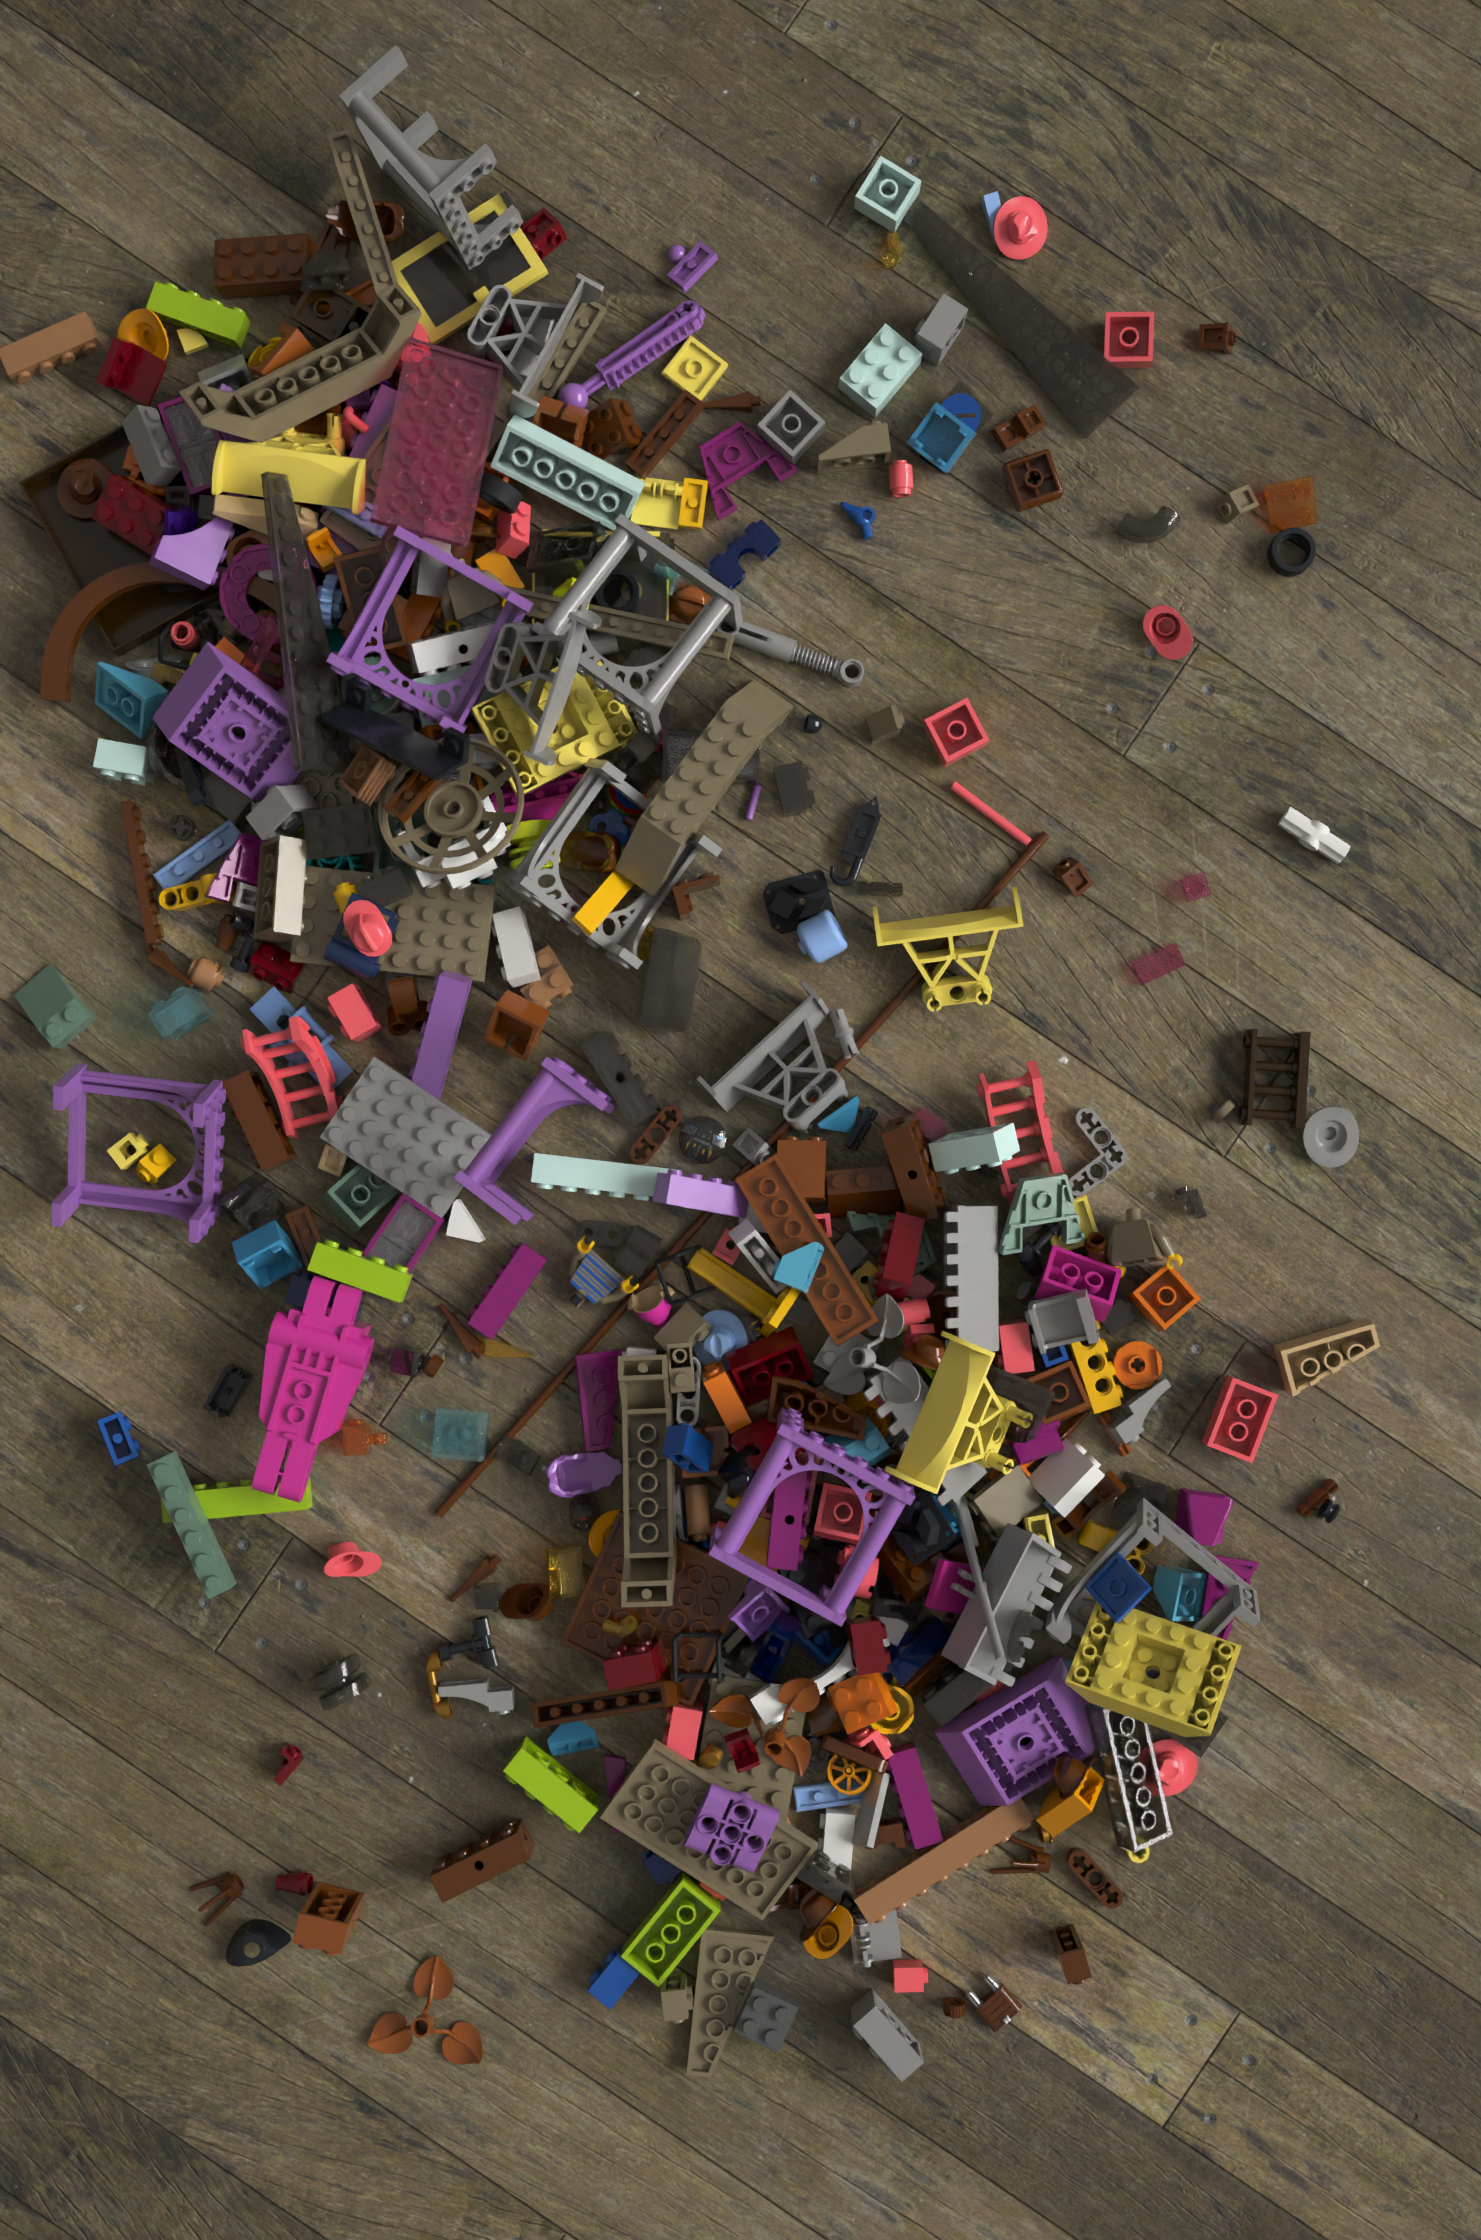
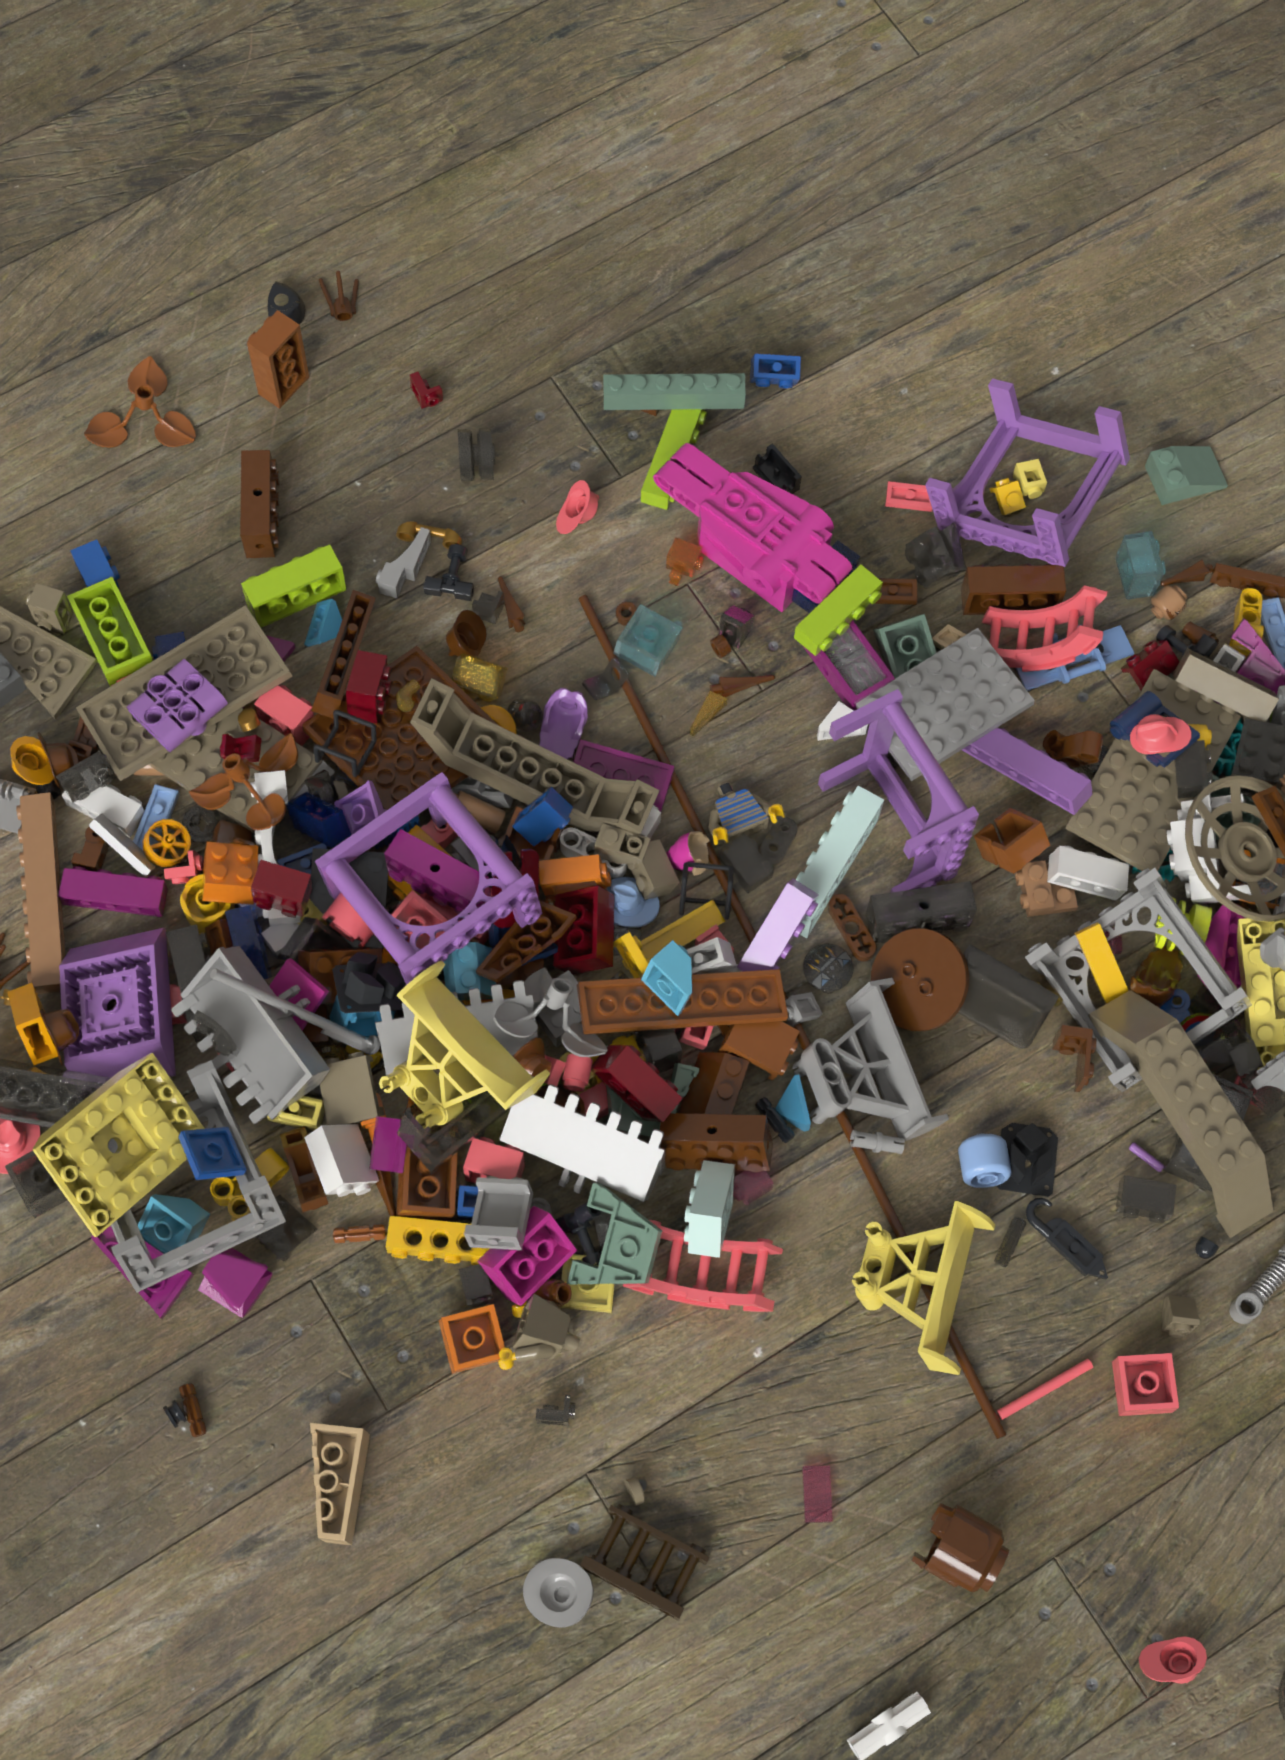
camera: 110 degrees right, 20 degrees down
dark azure container [232,1220,303,1289] -> none
dark red cone [275,1870,314,1896] -> none
coral brick [327,983,384,1043] -> none
magenta brick [468,1243,548,1340] -> none
reddish brown beam [819,1735,889,1775] -> none
reddish brown bracket [1052,857,1094,898] -> none
light grey beam [1068,1108,1127,1197] -> none
light grey slope [1107,1378,1171,1445] -> none
orange plate [1112,1340,1162,1389] -> none
clear pink plate [1180,872,1212,903] -> none
coral brick [1201,1375,1278,1463] -> none
none -> reddish brown axle [616,602,637,626]
none -> reddish brown plate [871,928,969,1031]
none -> coral plate [885,481,933,512]
none -> reddish brown piece [911,1503,1009,1592]

